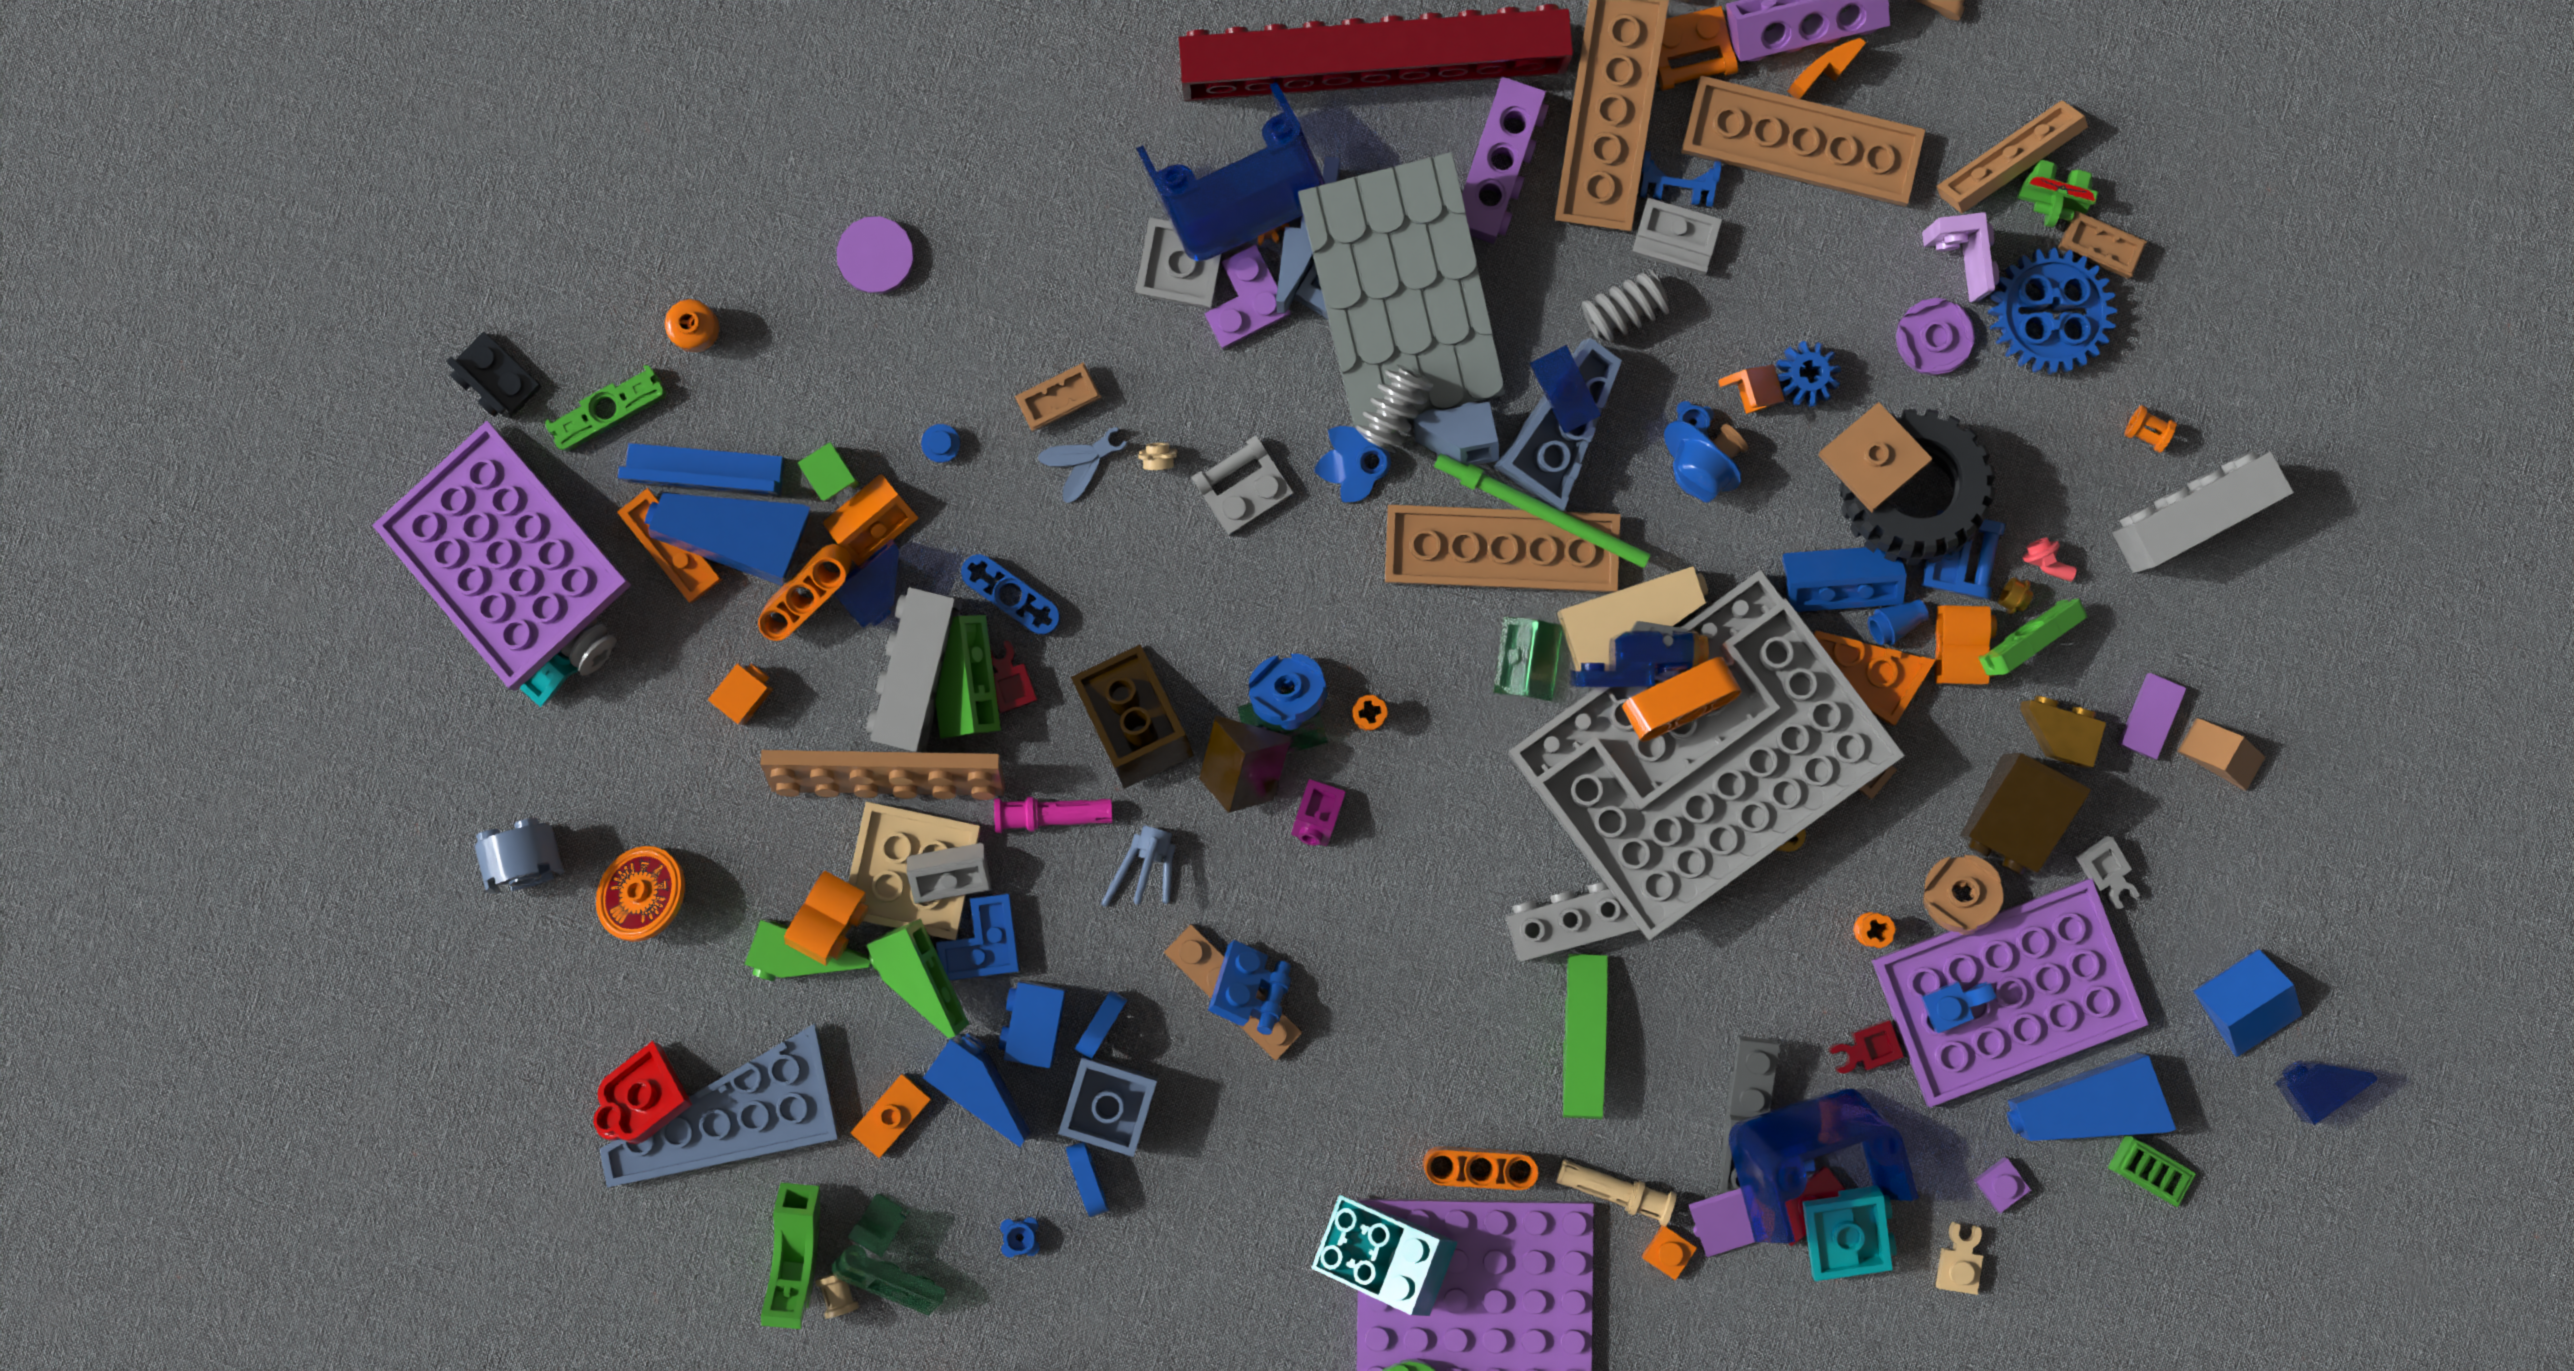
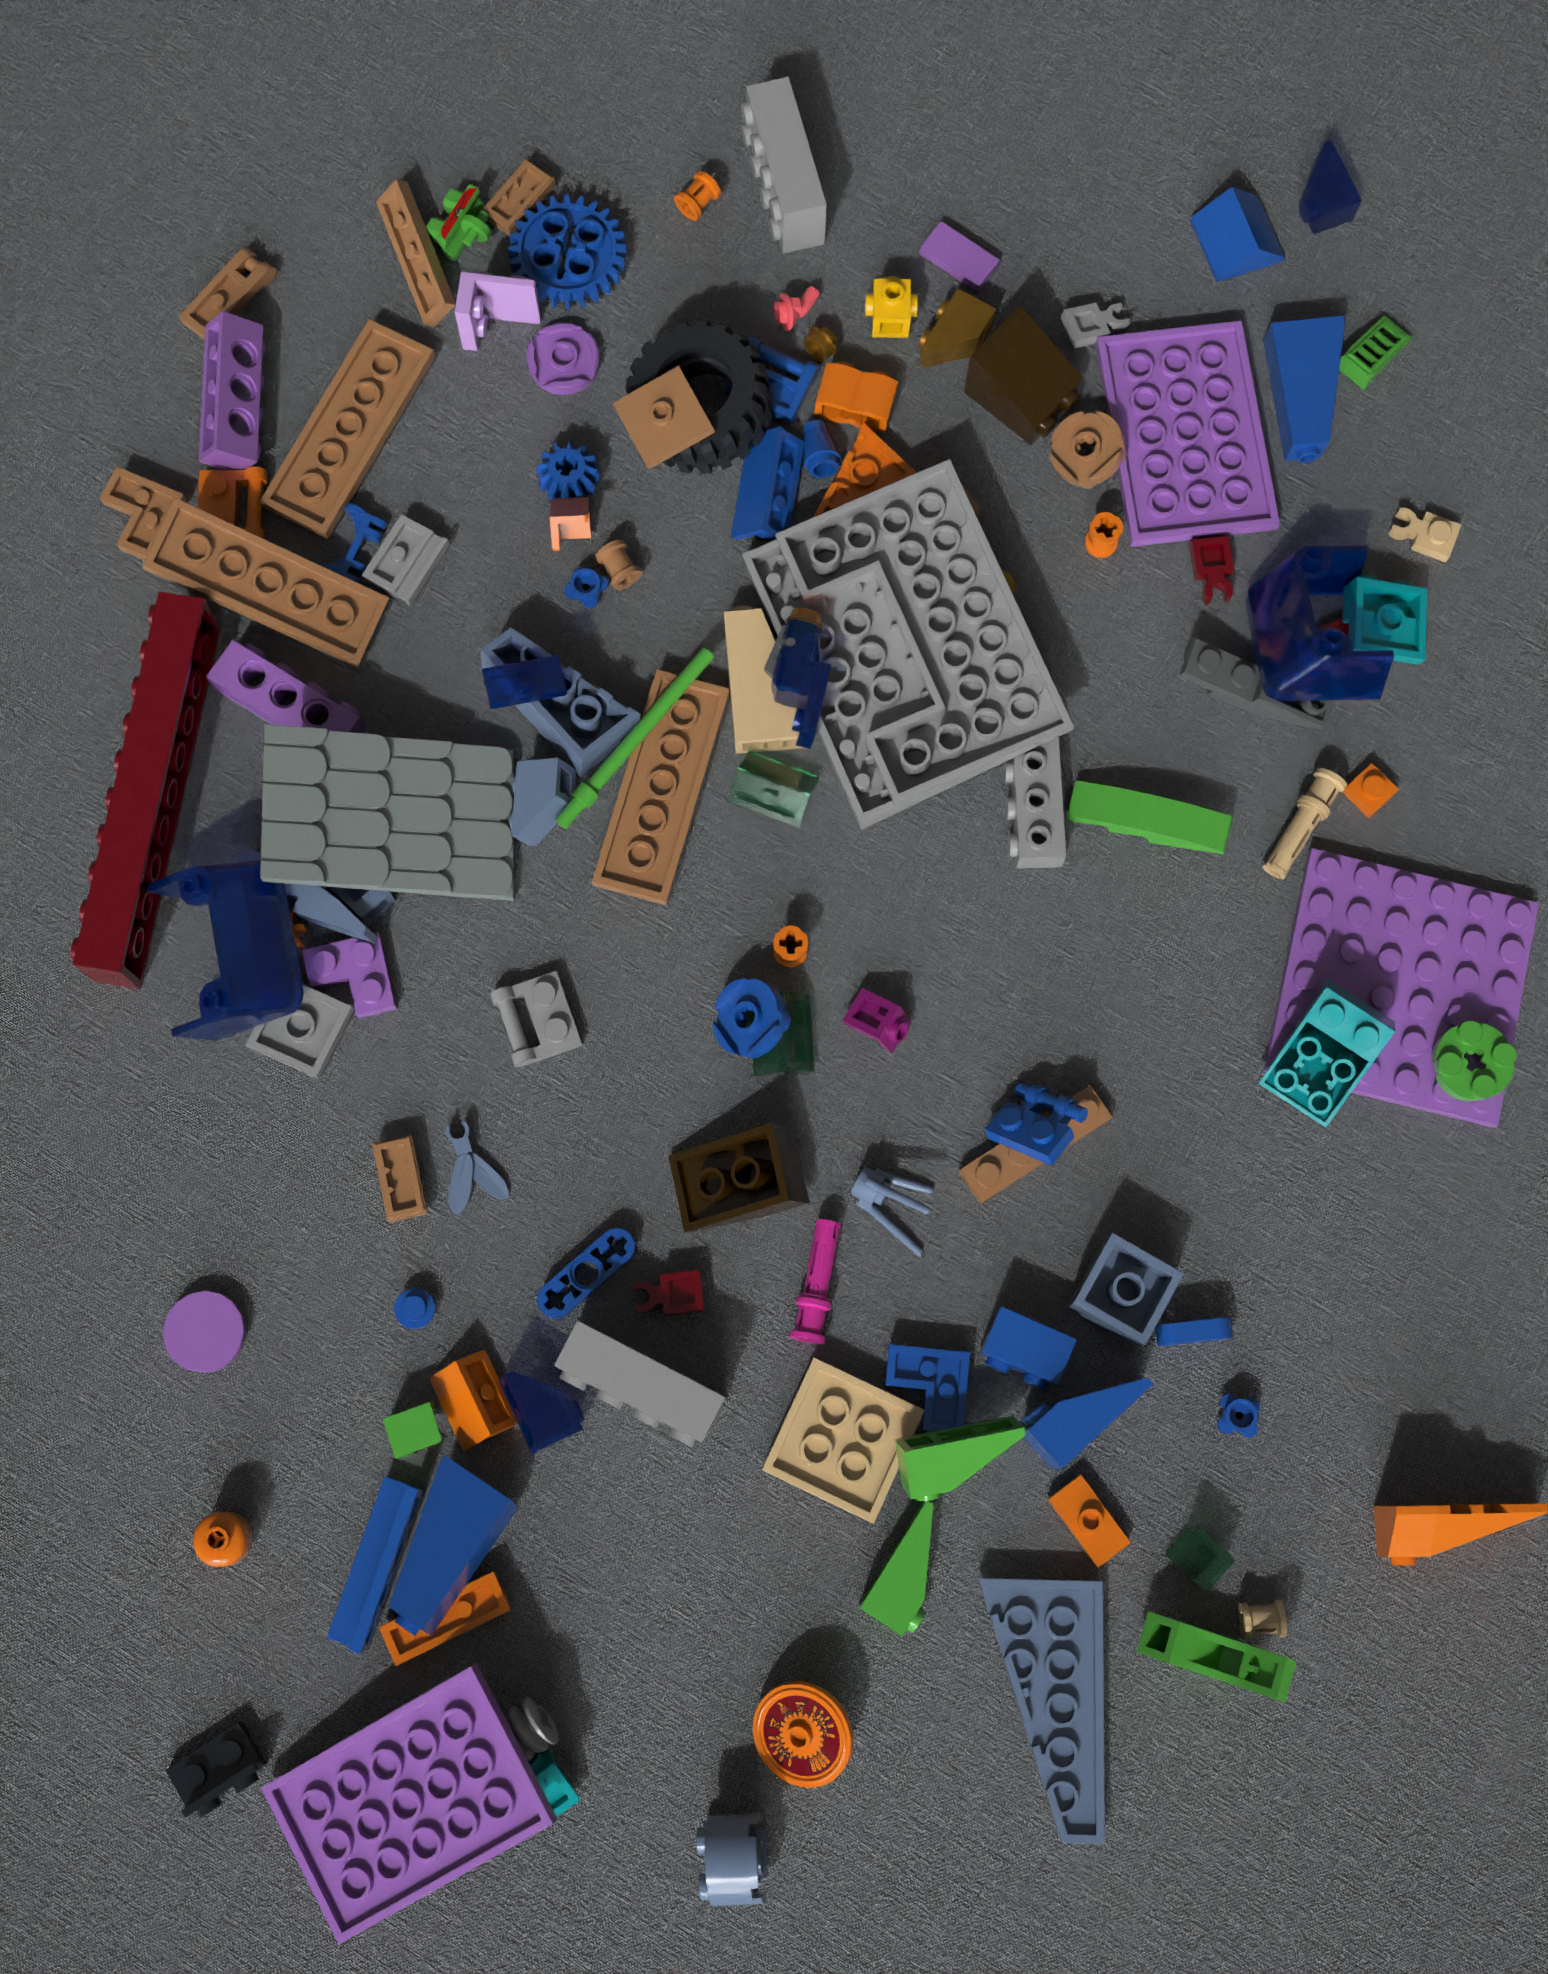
camera: 75 degrees left, 10 degrees down
bright green piece [545,365,667,452] -> none
red plate [593,1041,692,1144] -> none
orange brick [708,663,774,725] -> none
orange beam [758,544,852,641] -> none
medium nougat plate [760,750,1005,800] -> none
orange brick [784,870,869,966] -> none
clear green plate [832,1245,946,1316] -> none
light grey slope [906,843,992,904] -> none
bright green slope [935,615,1001,739] -> none
blue beam [1075,989,1128,1059] -> none
tan plate [1138,442,1178,470] -> none
dark brown slope [1199,715,1291,813] -> none
blue plate [1314,426,1391,503] -> none
light grey piece [1355,365,1433,453] -> none
orange beam [1423,1146,1539,1190] -> none
light grey piece [1581,270,1669,342] -> none
orange beam [1622,657,1742,742] -> none
blue piece [1664,421,1742,503] -> none
medium lavender piece [1689,1184,1772,1257] -> none
orange slope [1787,38,1866,99] -> none
blue plate [1920,981,1997,1033] -> none
medium lavender plate [1974,1157,2031,1213] -> none
bright green piece [1978,599,2088,675] -> none
medium nougat slope [2177,718,2265,791] -> none
none -> yellow brick [865,276,918,338]

